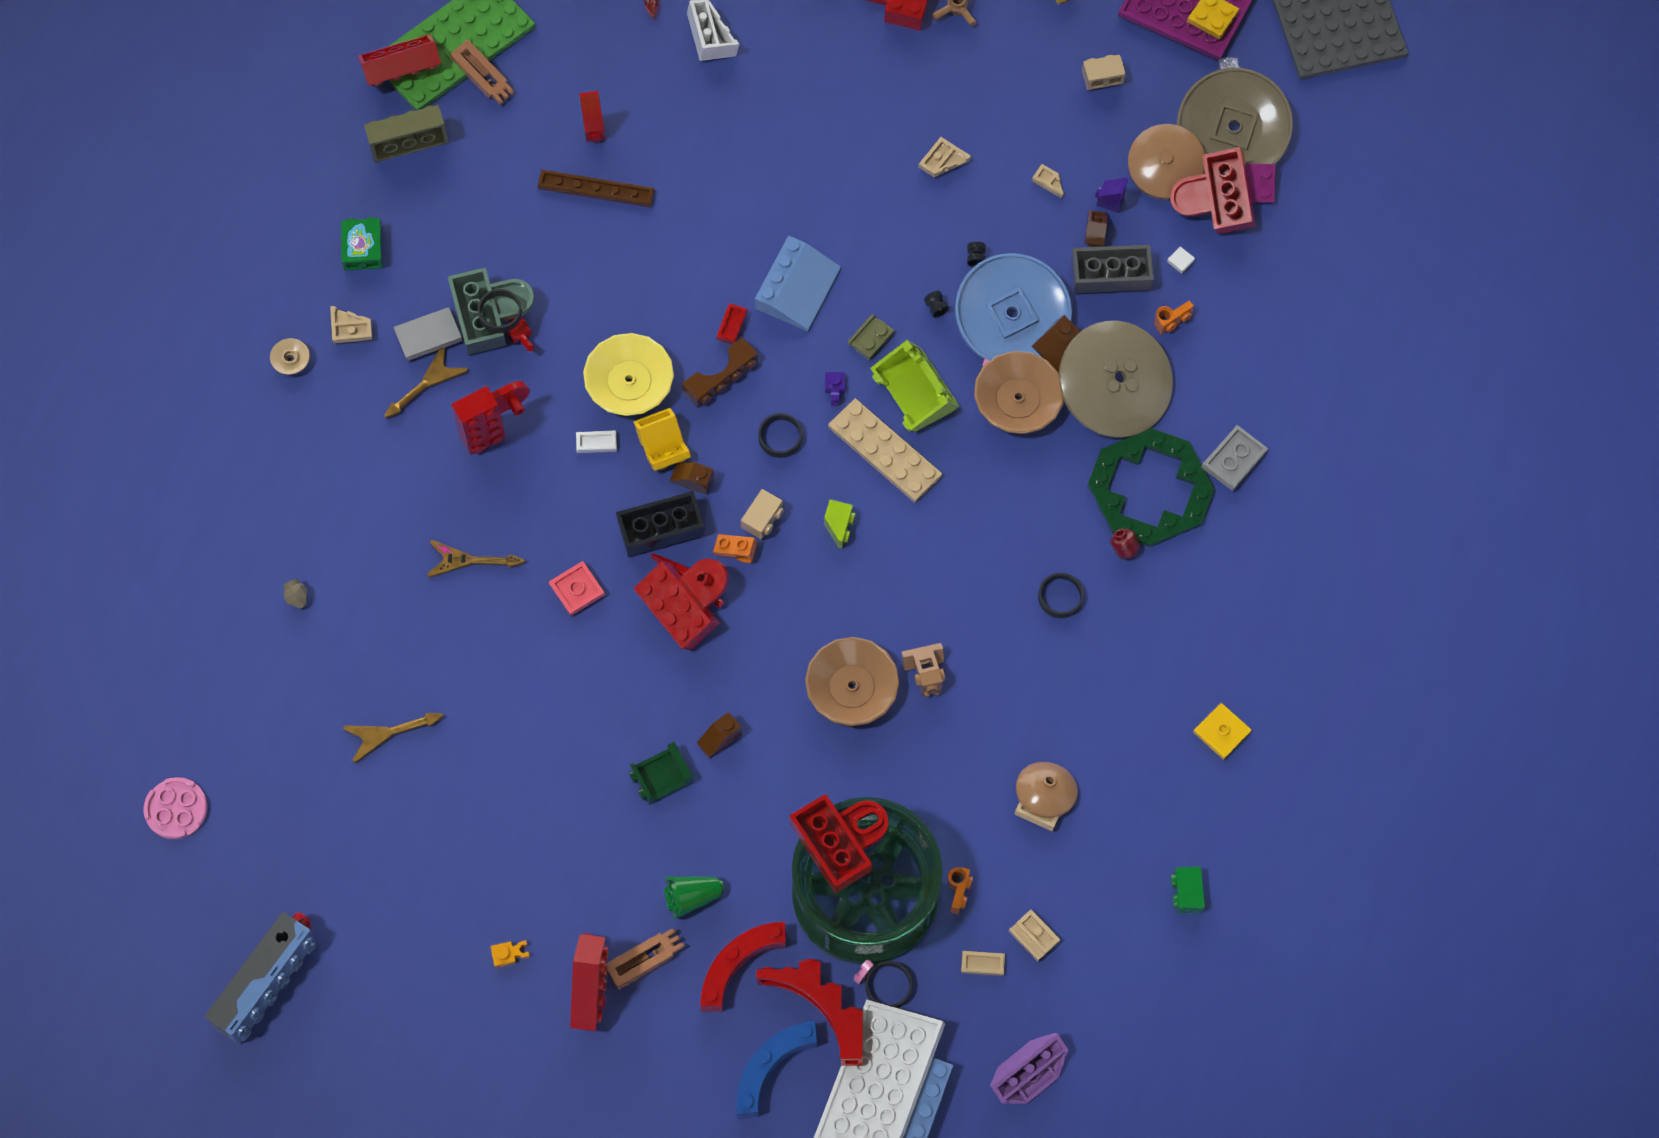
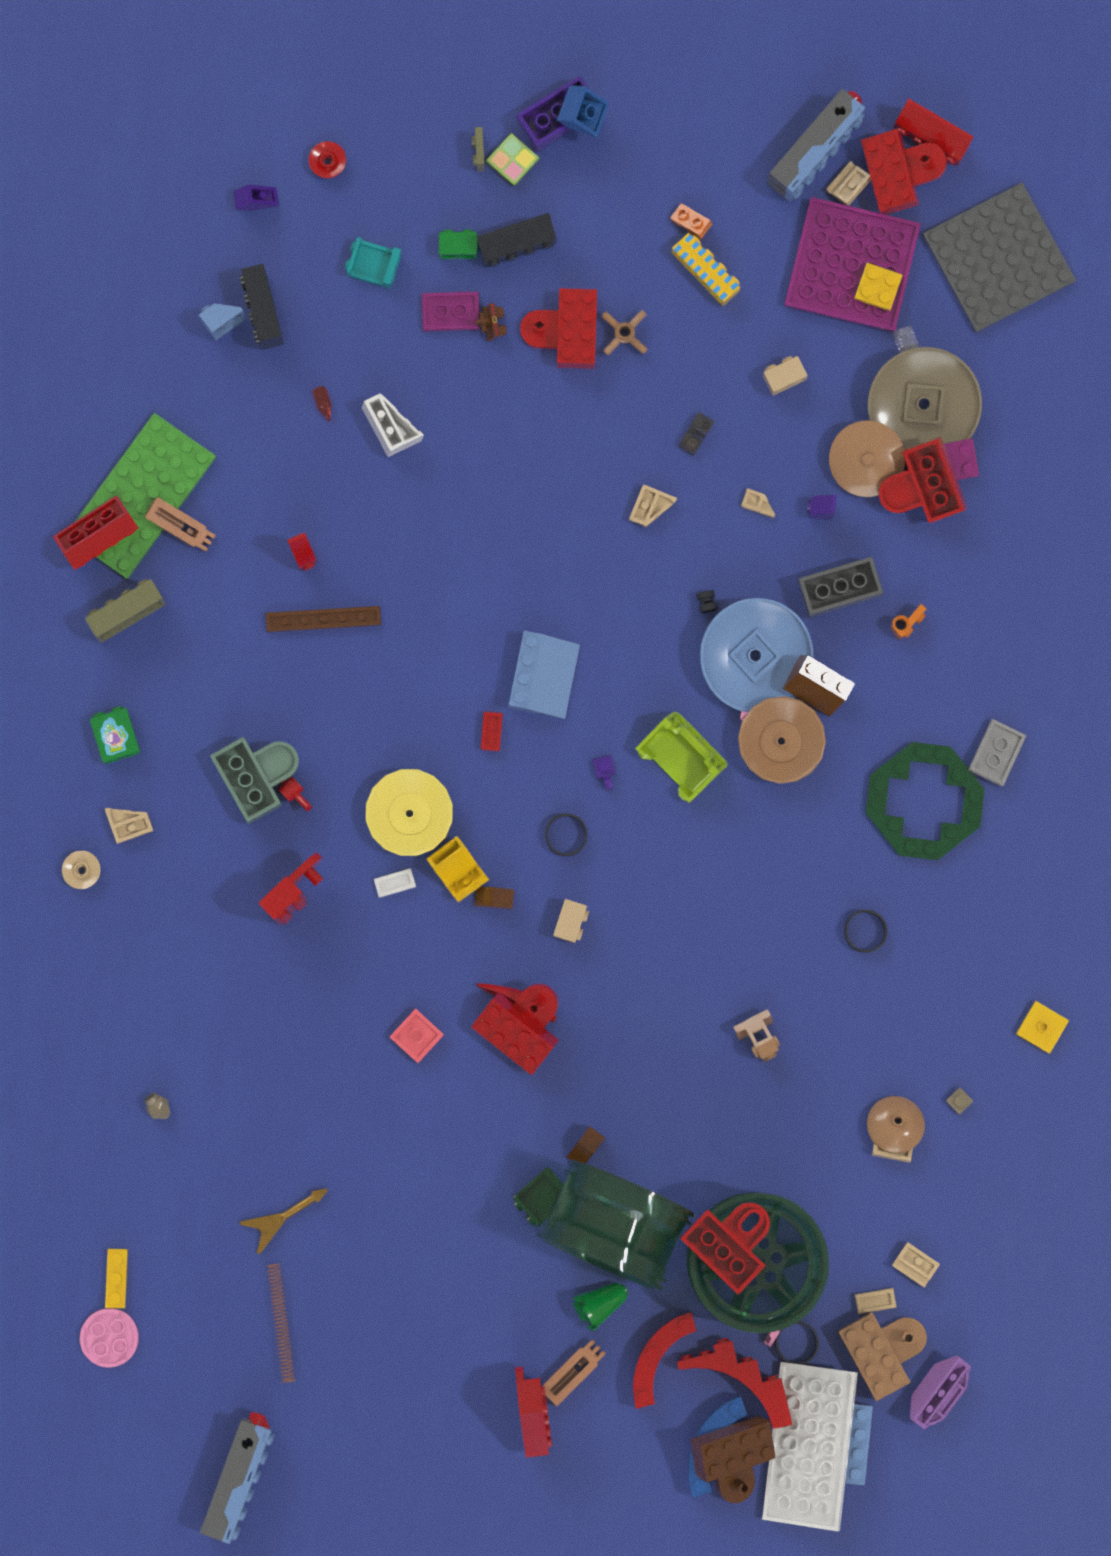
camera: 15 degrees left, 15 degrees up
pearl gold piece [384,347,468,419] -> none
light grey tile [394,307,462,361] -> none
pearl gold piece [427,540,525,578] -> none
black tyre [478,289,522,333] -> none
light orange plate [490,940,530,968] -> none
black brick [616,491,705,557] -> none
reddish brown arch [682,337,758,408] -> none
orange plate [713,534,757,563] -> none
medium nougat dish [805,637,899,726] -> none
lime slope [824,499,856,548] -> none
tan plate [828,398,942,503] -> none
olive plate [848,314,894,361] -> none
black wheel [924,290,950,318] -> none
orange plate [947,867,973,914] -> none
dark tan dish [1059,321,1173,438] -> none
slope [1085,210,1107,247] -> none
dark red head [1110,529,1140,559] -> none
white tile [1167,247,1195,274] -> none
green brick [1170,866,1205,914] -> none
none -> yellow plate [105,1249,128,1308]
none -> piece [267,1264,296,1383]
none -> clear green wheel [536,1159,695,1292]
none -> clear smoke slope [678,412,715,456]
none -> reddish brown brick [690,1415,776,1503]
none -> medium nougat brick [837,1312,927,1401]
none -> dark tan plate [946,1087,974,1115]

